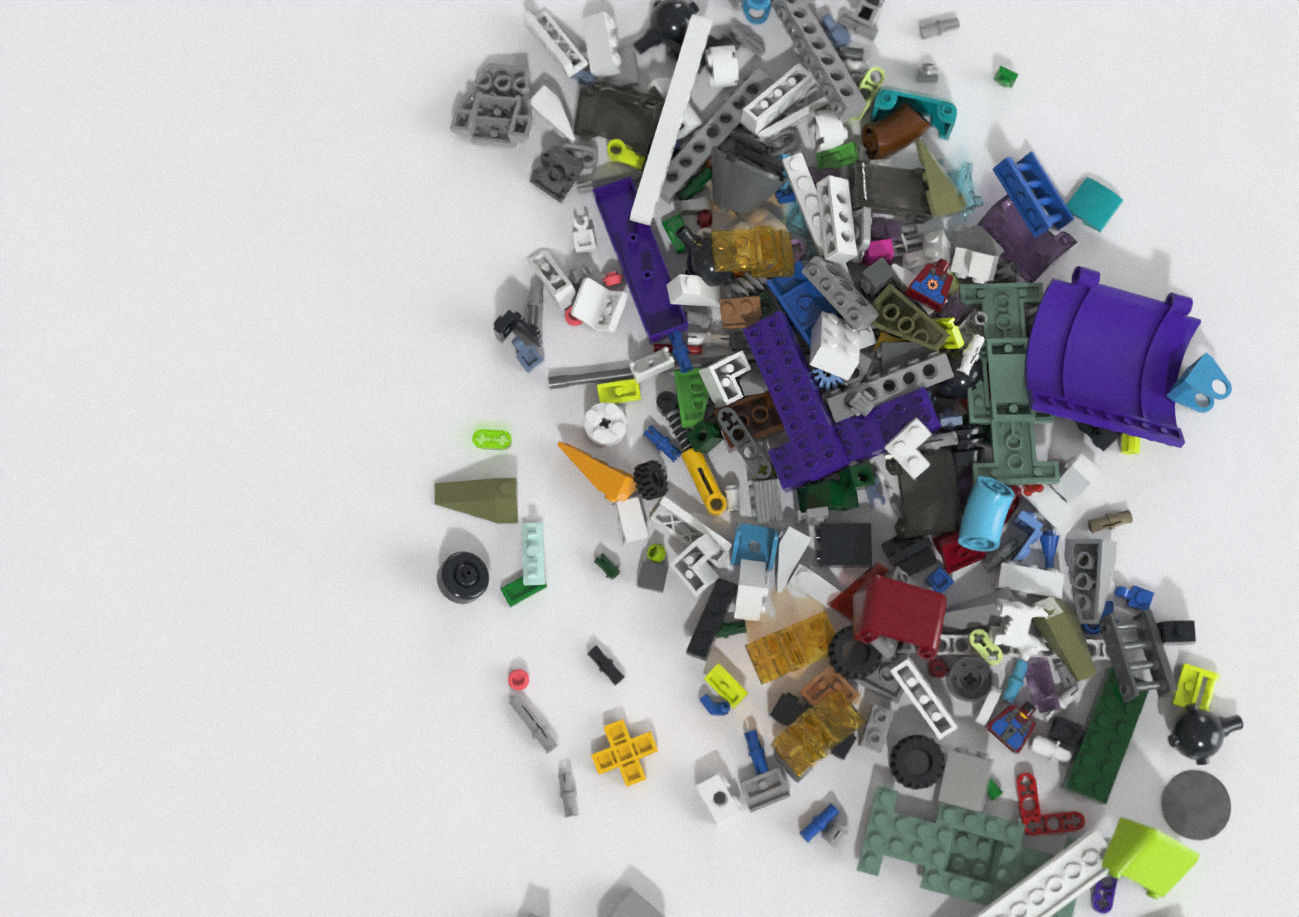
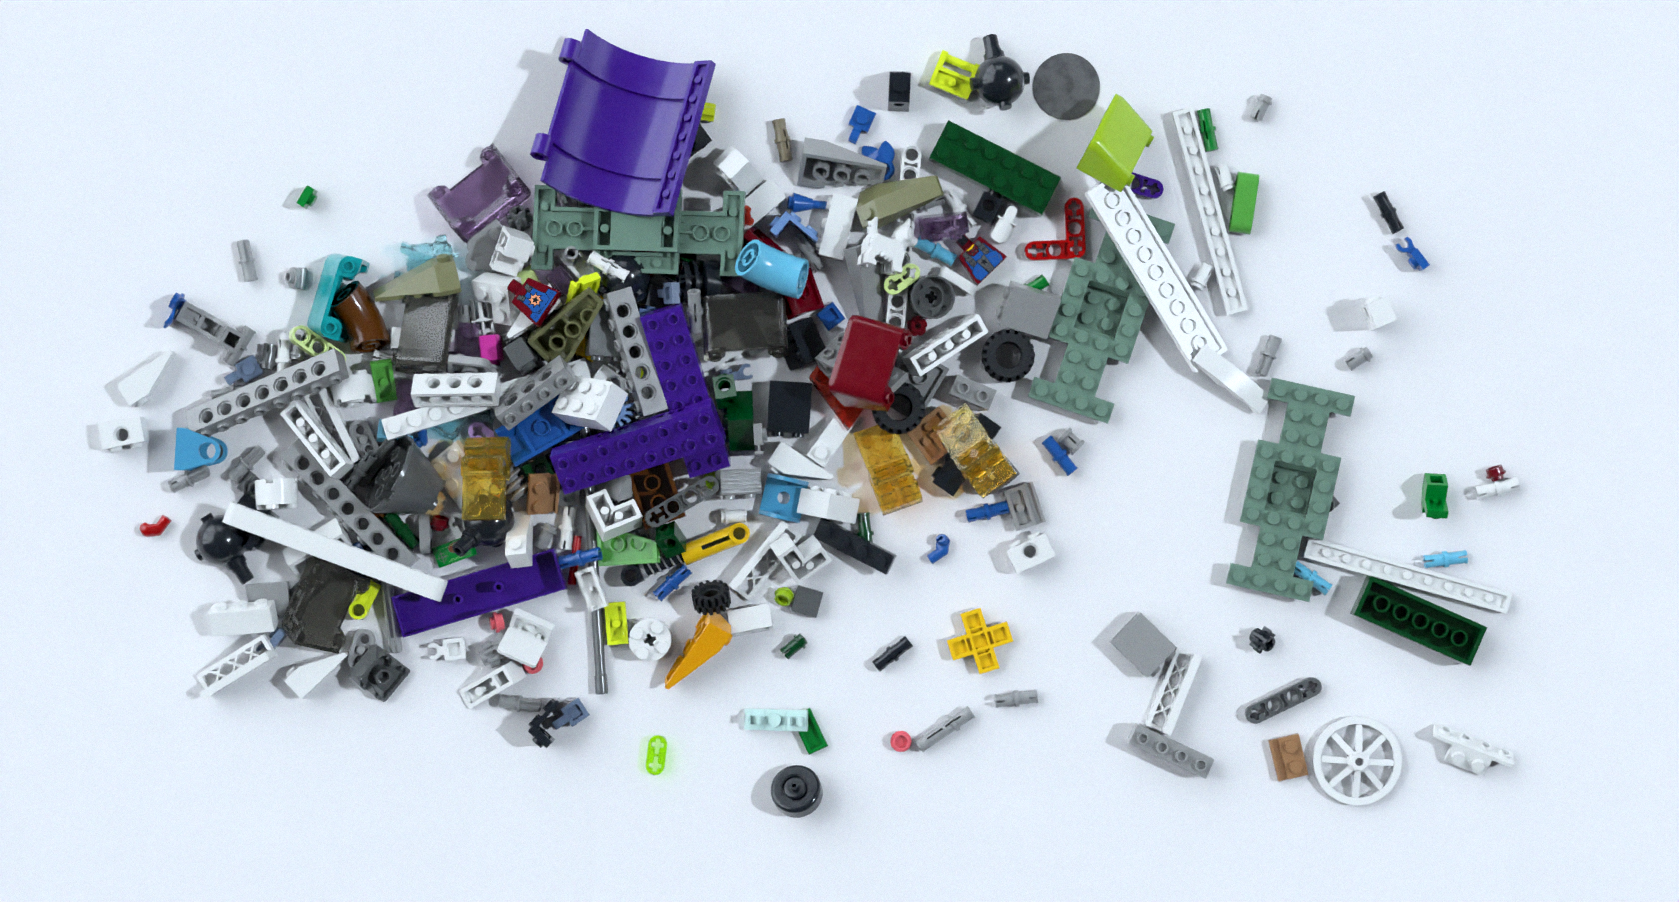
camera: 90 degrees left, 10 degrees up
olive wedge [435,478,518,524] -> none
light grey wedge [450,63,533,148] -> none
neon yellow plate [704,663,749,709] -> none
light grey gear [848,391,875,417] -> none
white brick [884,417,932,479] -> none
blue fence [992,151,1074,238] -> none
teal slope [1066,177,1123,233] -> none
dark grey fence [1099,609,1178,702] -> none
dark azure hose [1166,352,1232,413] -> none

